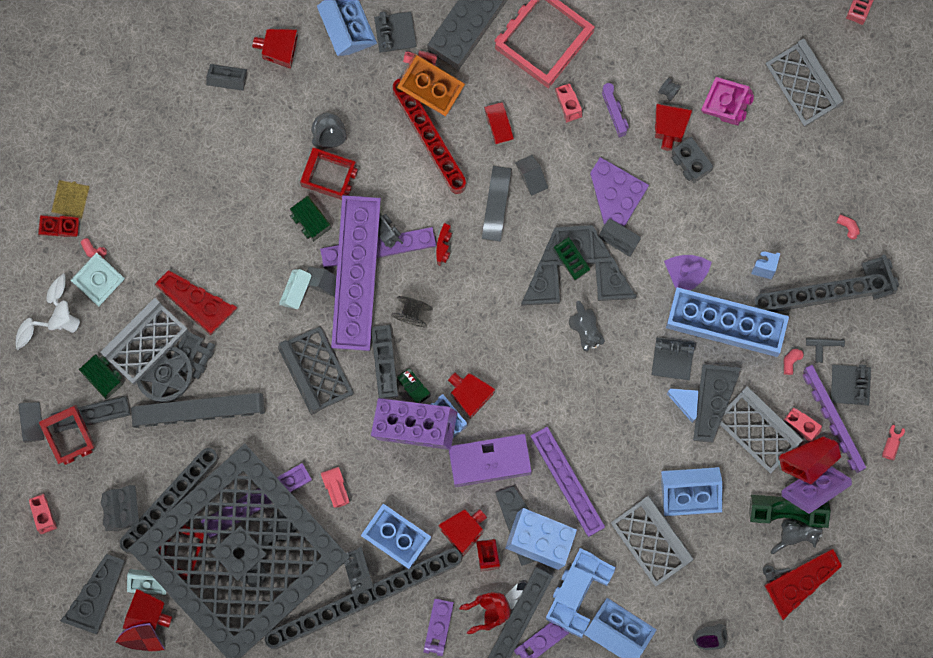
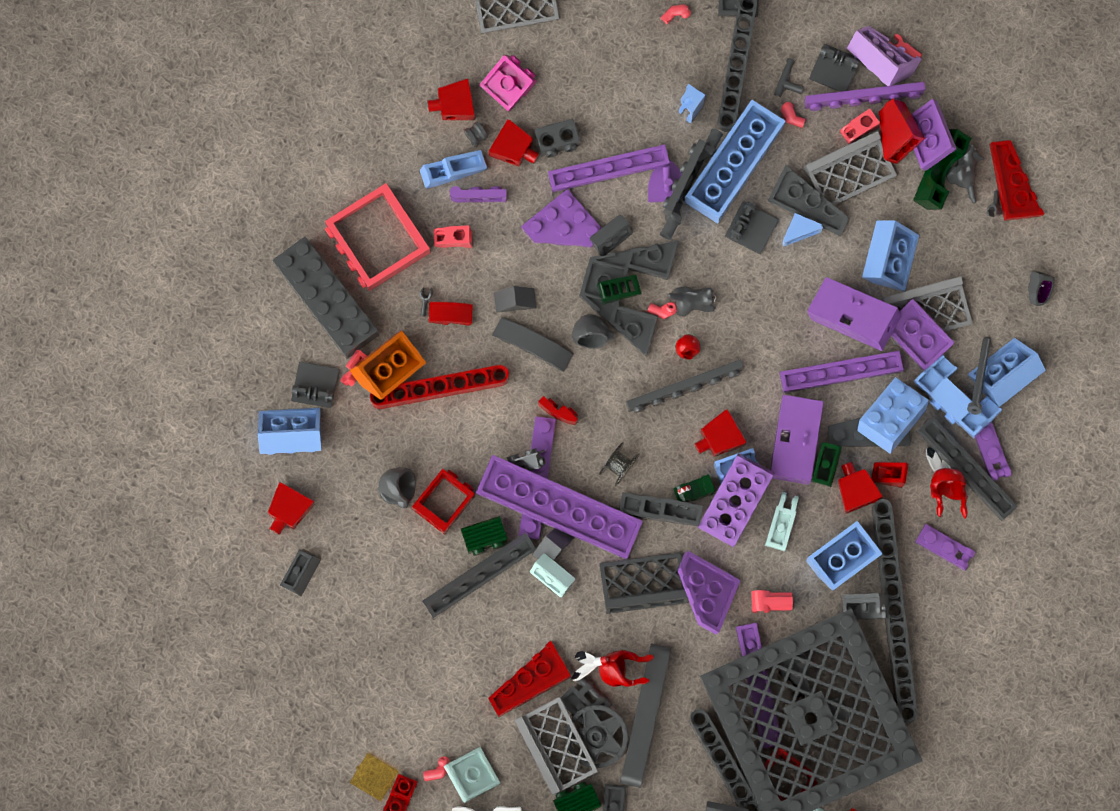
camera: 75 degrees left, 0 degrees up
none -> dark grey hand [419,287,433,316]
none -> light blue slope [420,150,487,189]
none -> dark grey plate [423,532,536,618]
none -> red torso [427,79,475,120]
none -> medium lavender plate [548,144,670,192]
none -> red hair [571,650,654,687]
none -> dark grey piece [572,314,615,349]
none -> dark grey plate [626,359,744,413]
none -> coral arm [647,302,677,319]
none -> dark grey plate [660,128,723,240]
none -> red piece [675,334,701,360]
none -> medium lavender plate [678,551,741,634]
none -> light aqua hinge [765,492,799,552]
none -> medium lavender brick [807,277,901,351]
none -> dark green brick [811,442,842,487]
none -> lavender wedge [847,26,922,86]
none -> medium lavender plate [891,299,954,371]
none -> dark grey bar [967,337,991,415]

